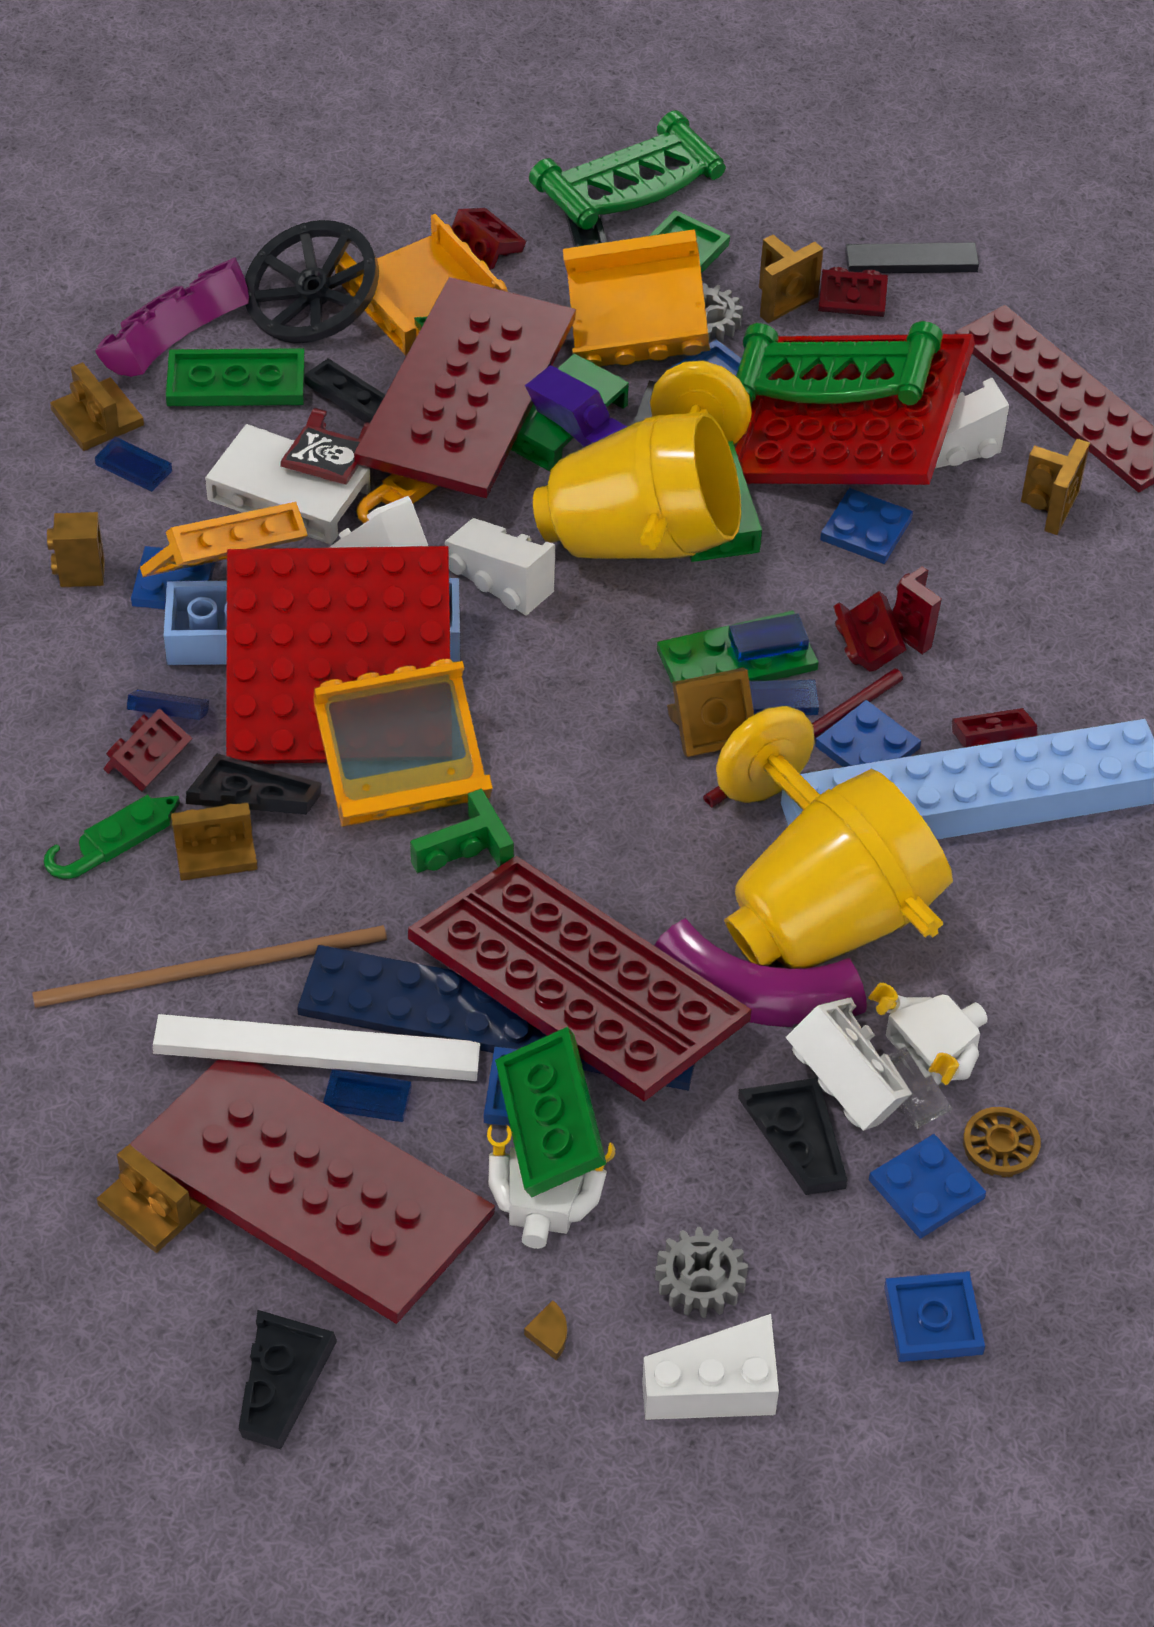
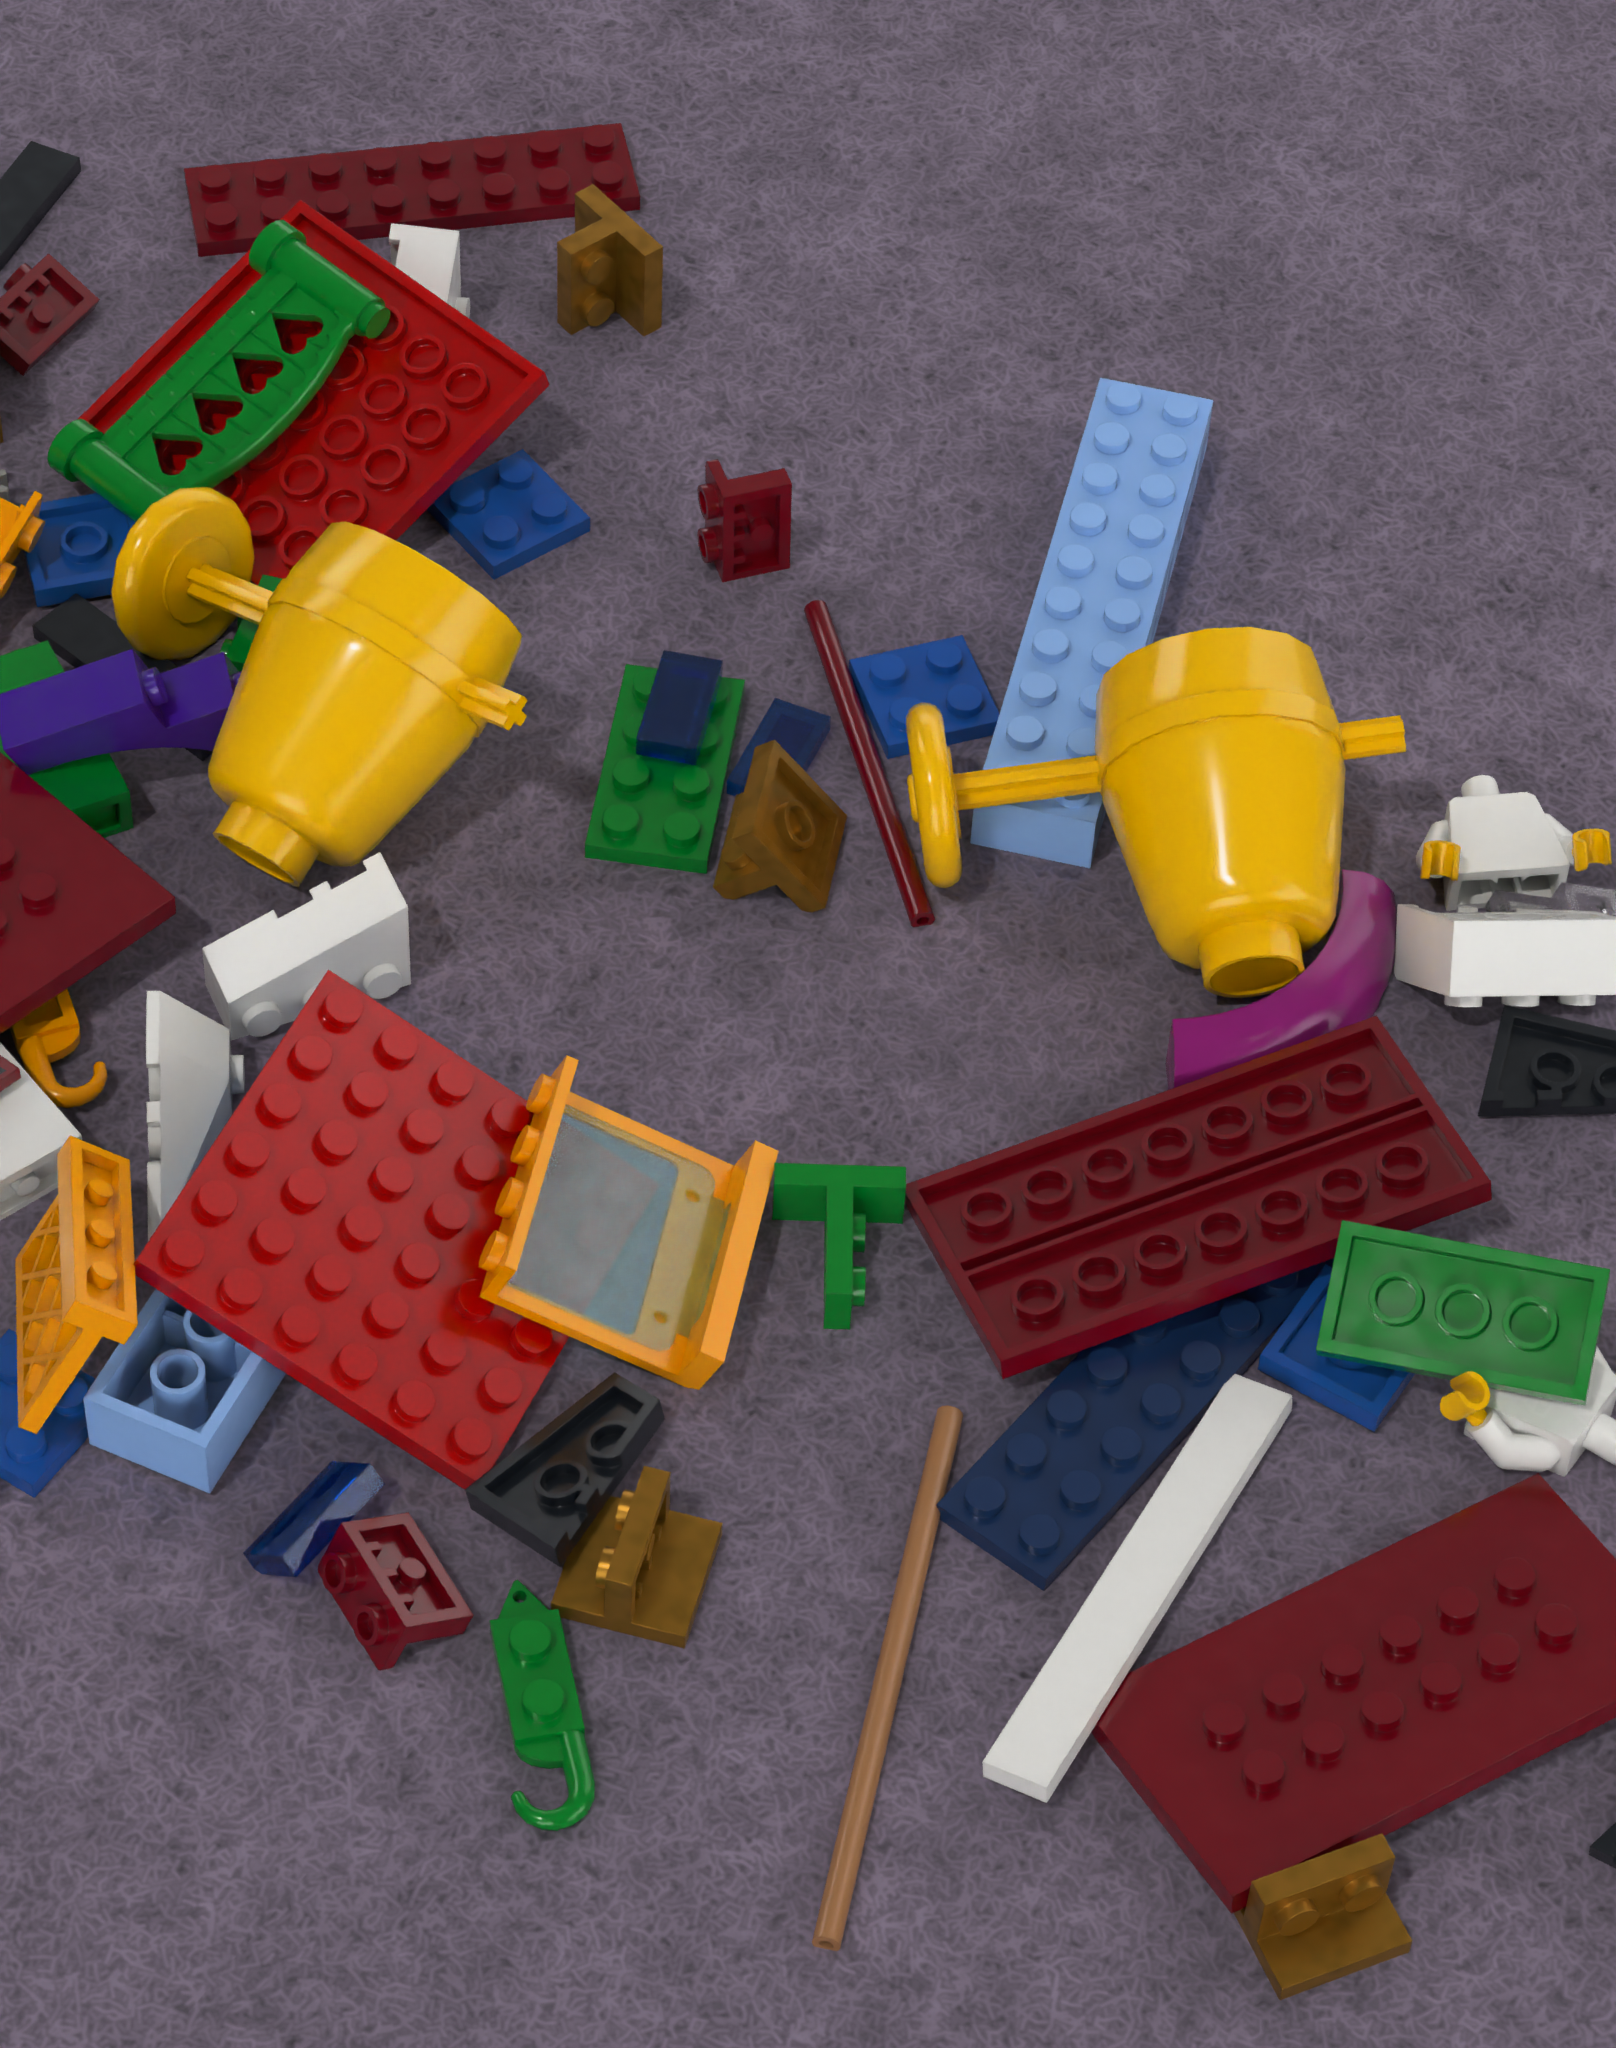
camera: 65 degrees left, 0 degrees up
clear blue tile [323,1069,412,1122] -> none
dark red bracket [833,591,907,672] -> none
dark red bracket [952,708,1038,748] -> none

